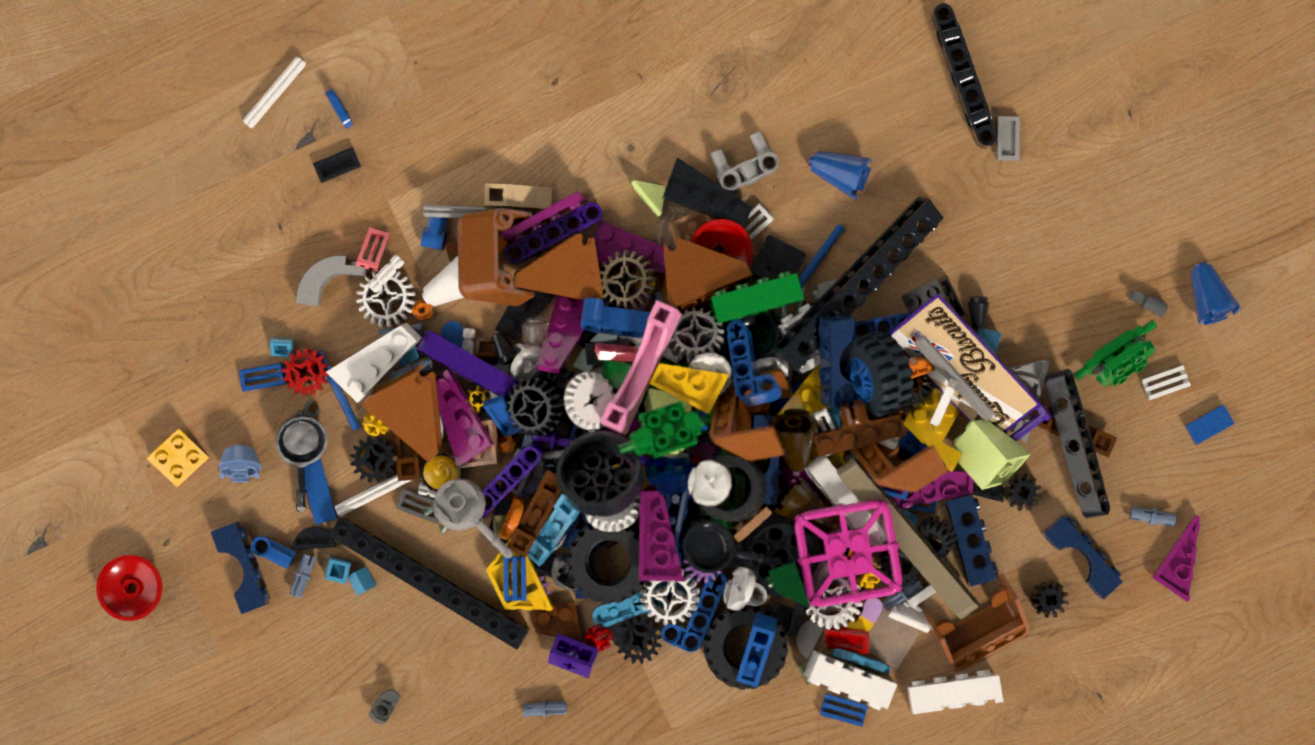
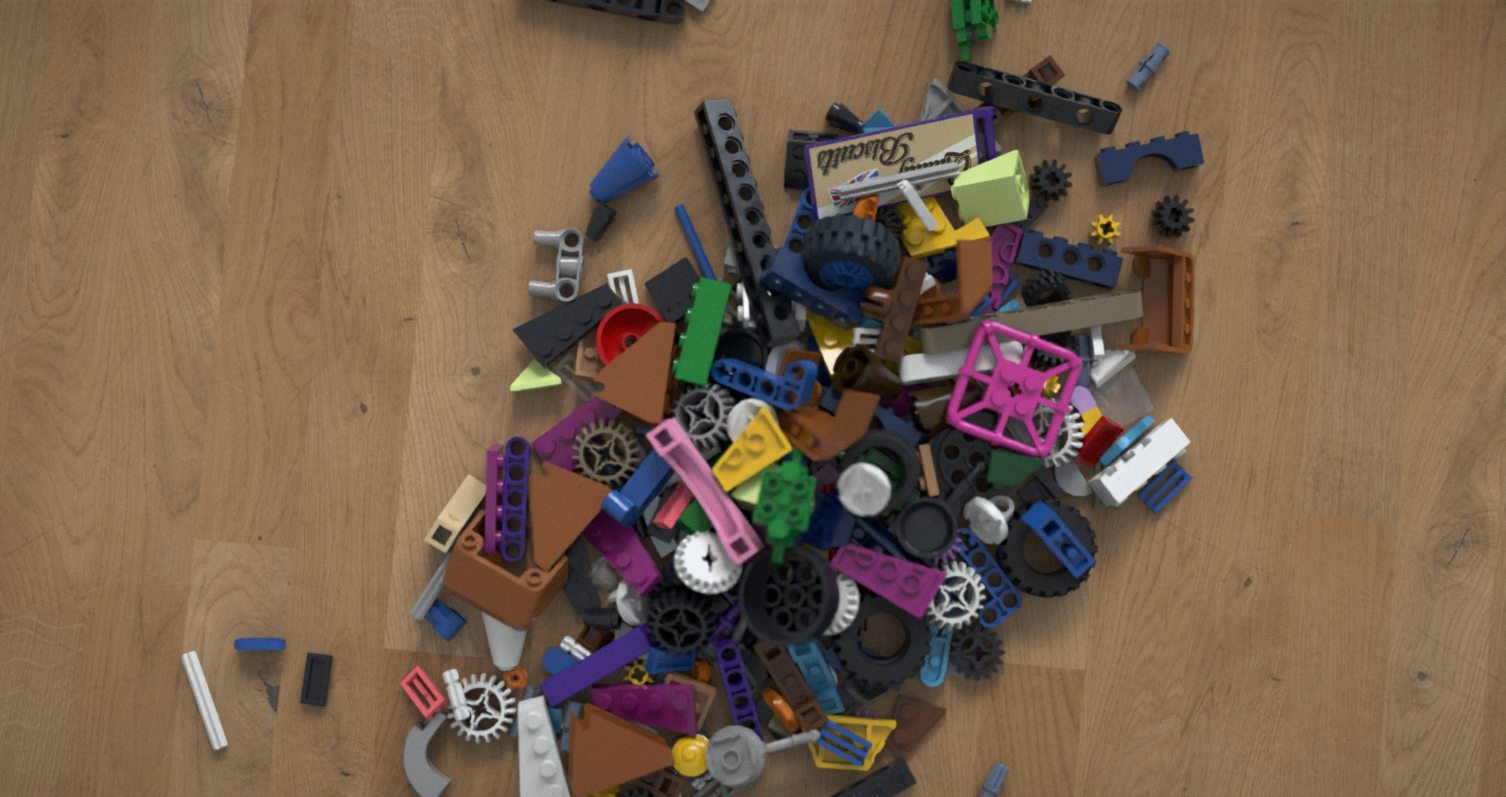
camera: 65 degrees left, 0 degrees up
reddish brown slope [445,241,458,262] -> none
dark purple brick [548,634,599,679] -> none
red gear [585,624,612,653] -> none
white wedge [907,669,1003,714] -> none
magenta wing [1151,515,1200,602] -> none
none -> black cone [584,203,617,242]
none -> yellow gear [1089,214,1121,245]

